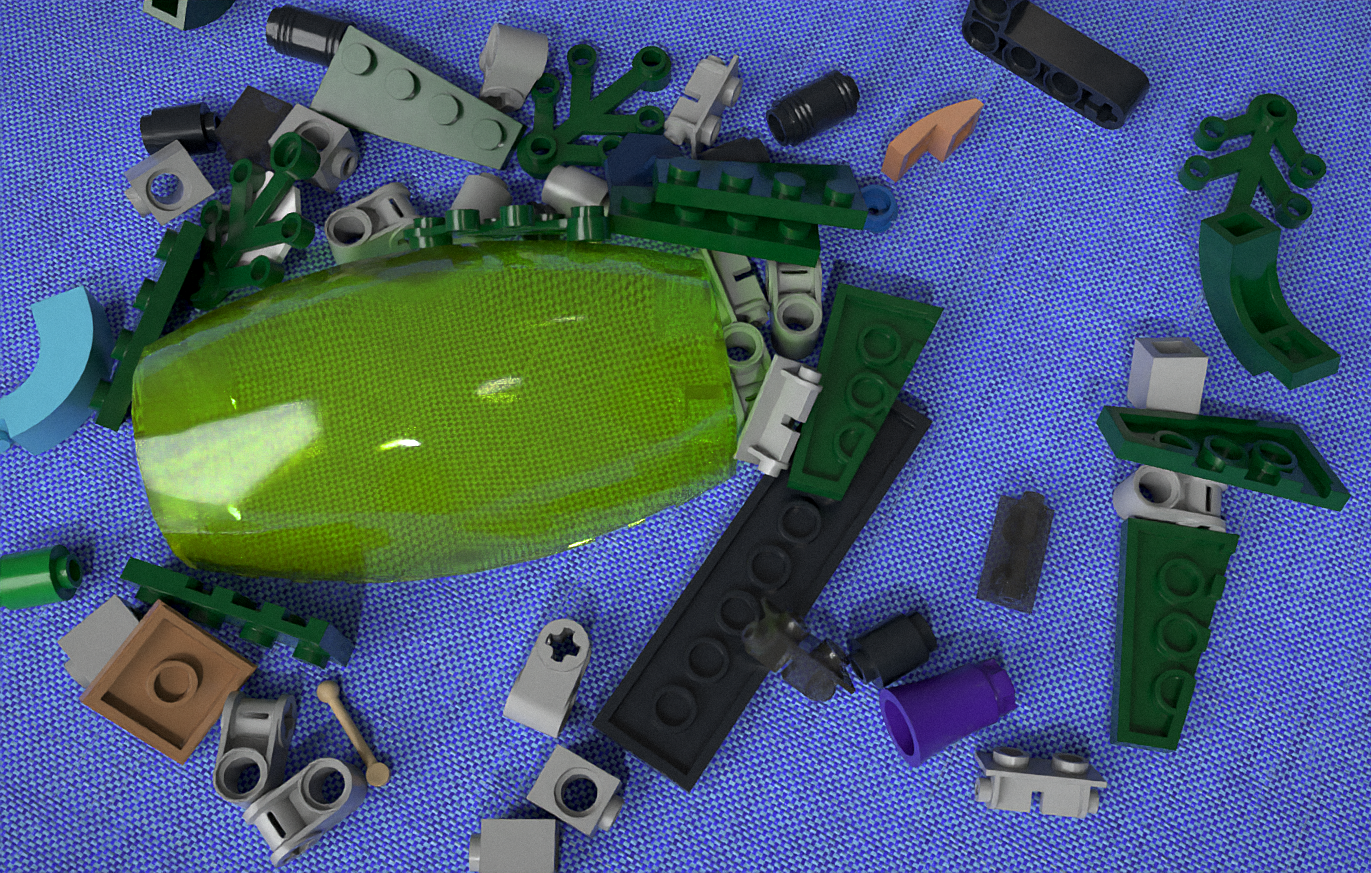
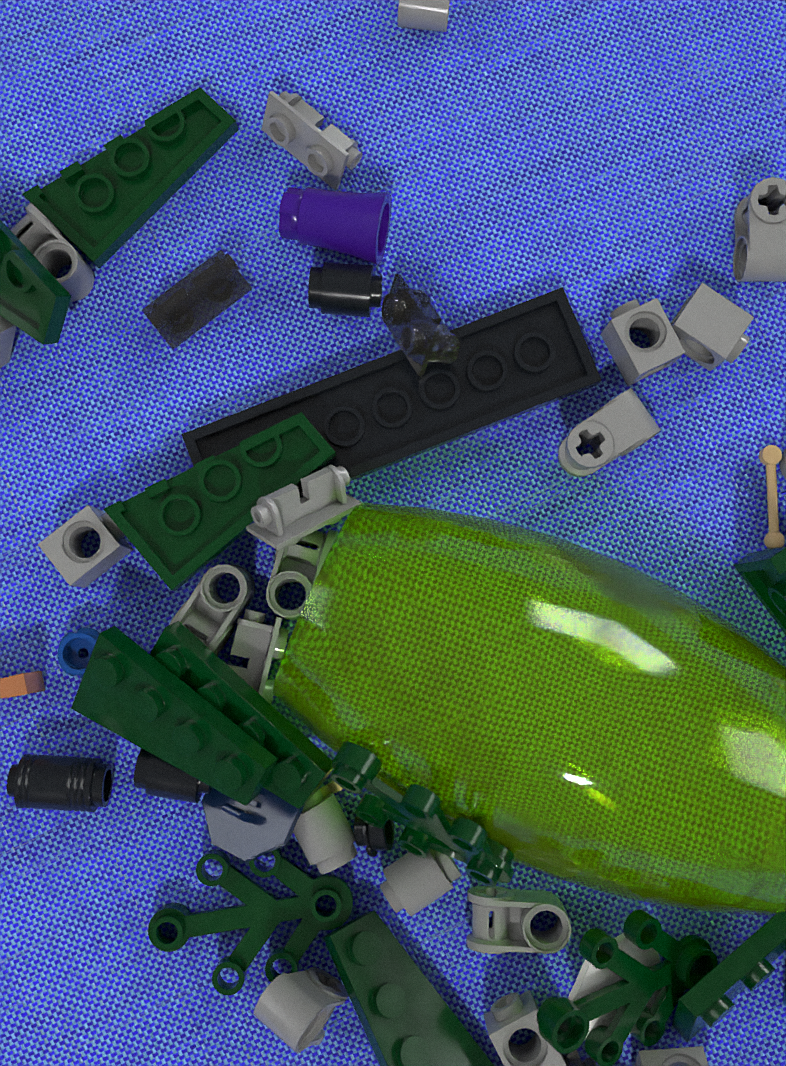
camera: 145 degrees left, 15 degrees up
light grey hinge [664,54,743,160] -> none
none -> light grey brick [38,505,133,588]

